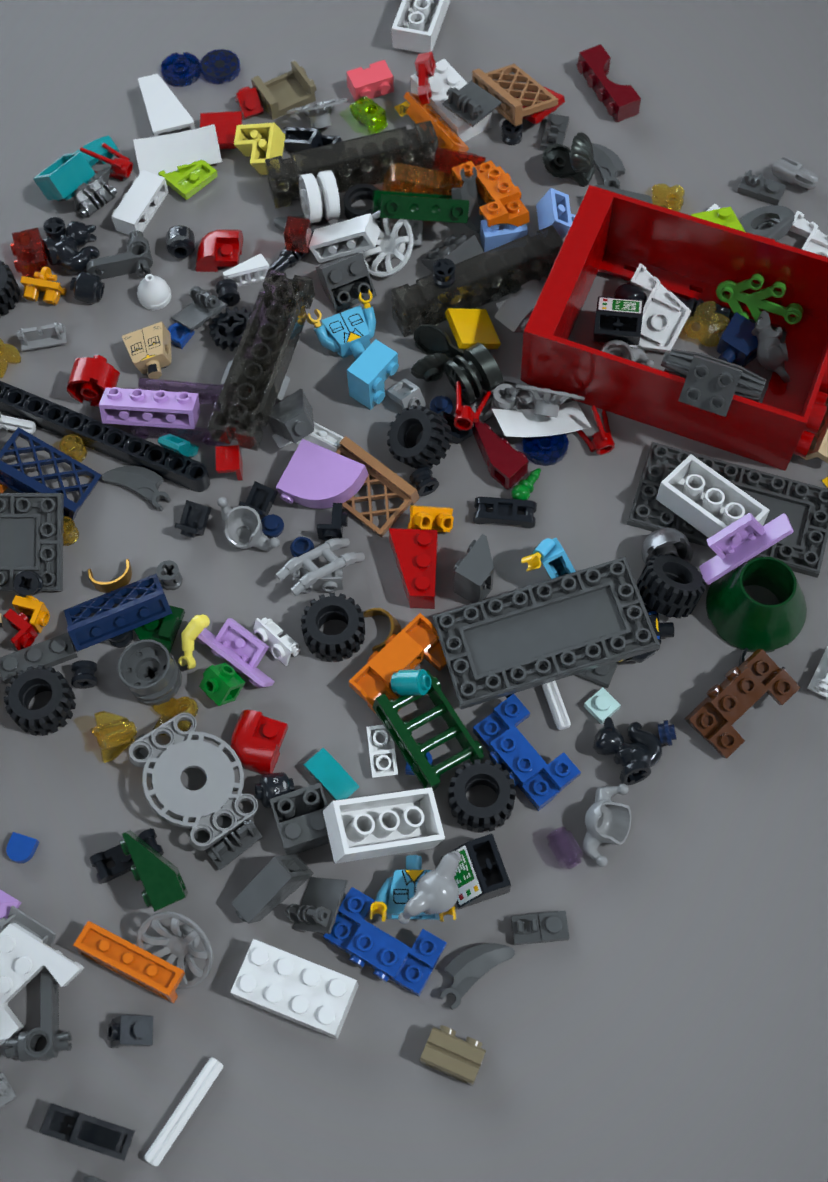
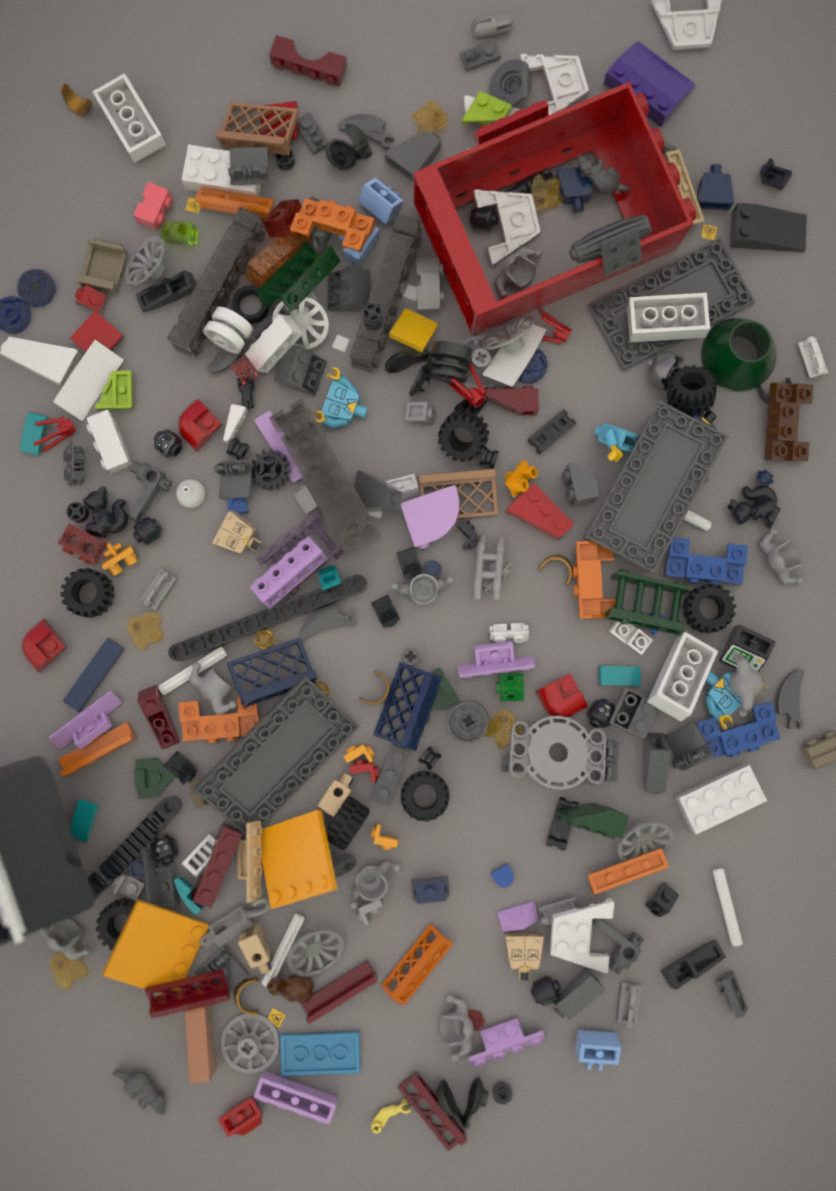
camera: 45 degrees left, 20 degrees up
black wheel [13,571,44,596] -> none
teal piece [33,152,96,201] -> none
red brick [67,355,120,407] -> none
clear yellow brick [91,711,137,763] -> none
light yellow arm [178,614,210,670] -> none
red panel [215,445,243,481] -> none
light yellow brick [234,123,285,175] -> none
dark blue plate [290,537,314,557] -> none
black tyre [301,593,366,662] -> none
medium azure brick [347,339,399,410] -> none
teal brick [391,669,431,696] -> none
red piece [415,51,436,105] -> none
dark blue plate [430,396,453,414] -> none
dark grey piece [452,167,484,234] -> none
green bar [511,468,541,500] -> none
dark grey plate [511,911,569,945] -> none
clear purple brick [547,827,584,869] -> none
light aqua plate [583,687,621,724] -> none
black slope [593,296,644,346] -> none
lavender bracket [699,513,794,585] -> none
bright green plant [716,274,804,324] -> none

